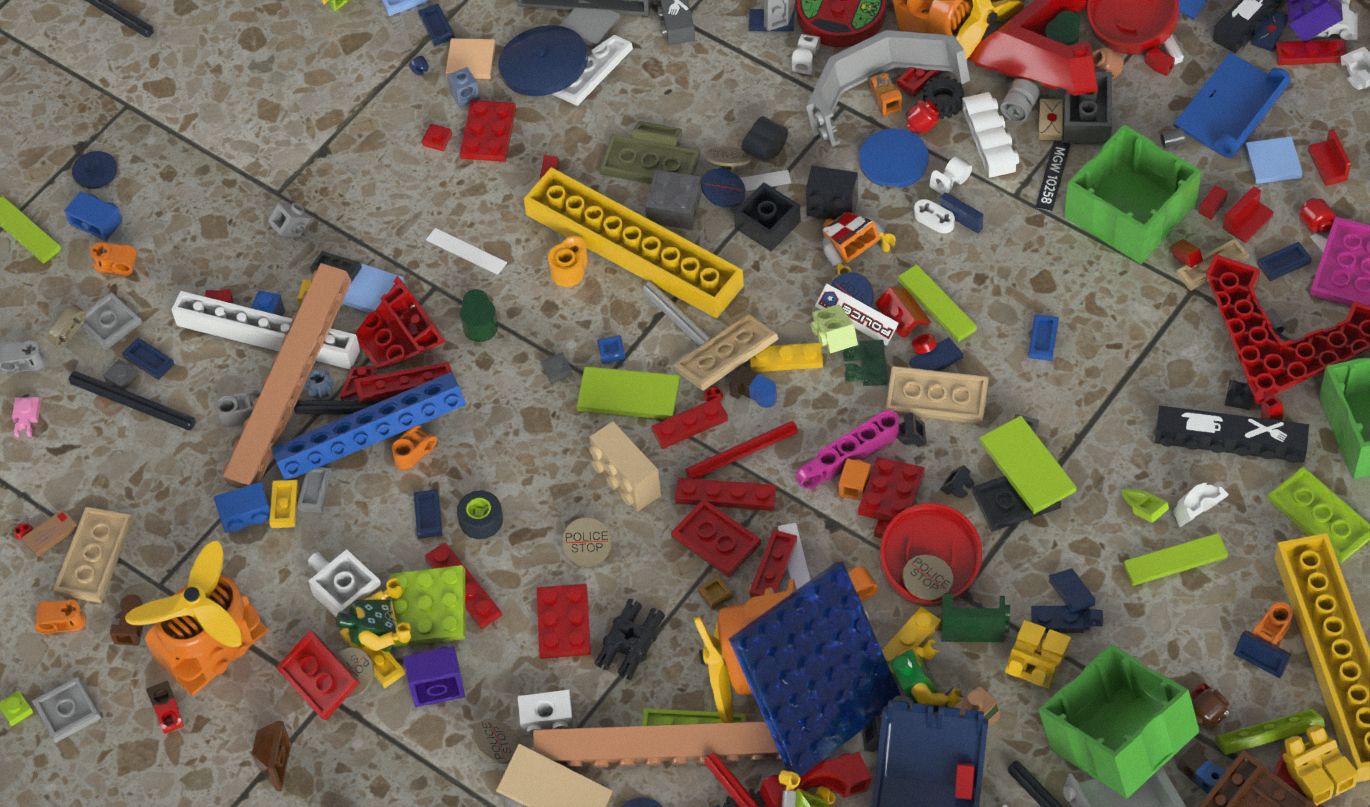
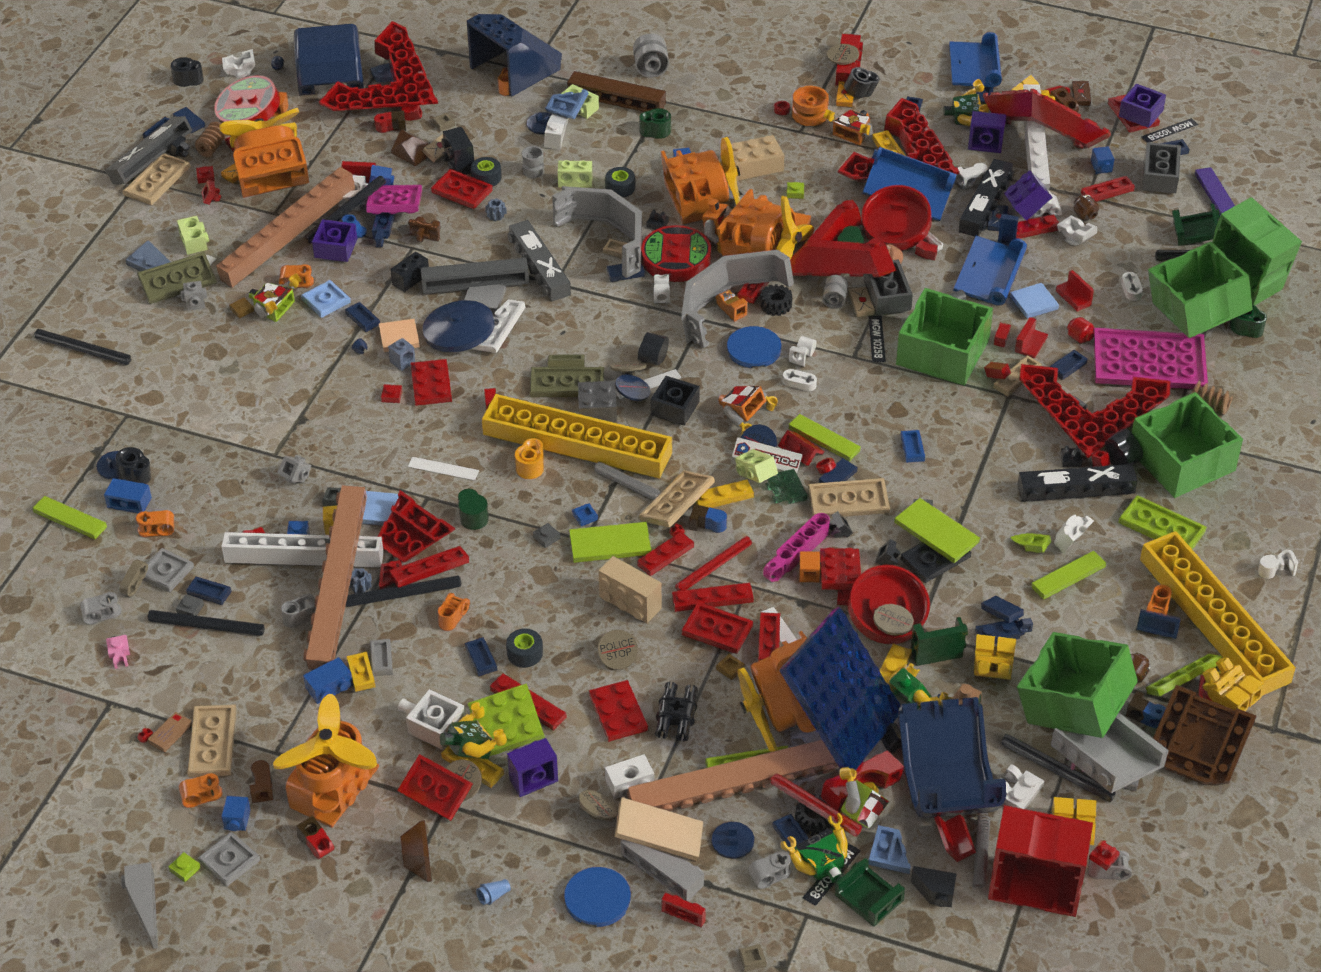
camera: 20 degrees left, 10 degrees down
blue brick [271,372,466,480] -> none
black brick [806,166,858,220] -> none
red head [906,100,940,134] -> none
dark blue tile [940,192,983,234] -> none
red piece [955,762,975,800] -> none
white brick [962,92,1019,178] -> none
none -> black piece [115,447,151,484]
none -> blue brick [222,796,251,831]
none -> dark blue tile [998,214,1019,246]
none -> black piece [1105,428,1143,465]

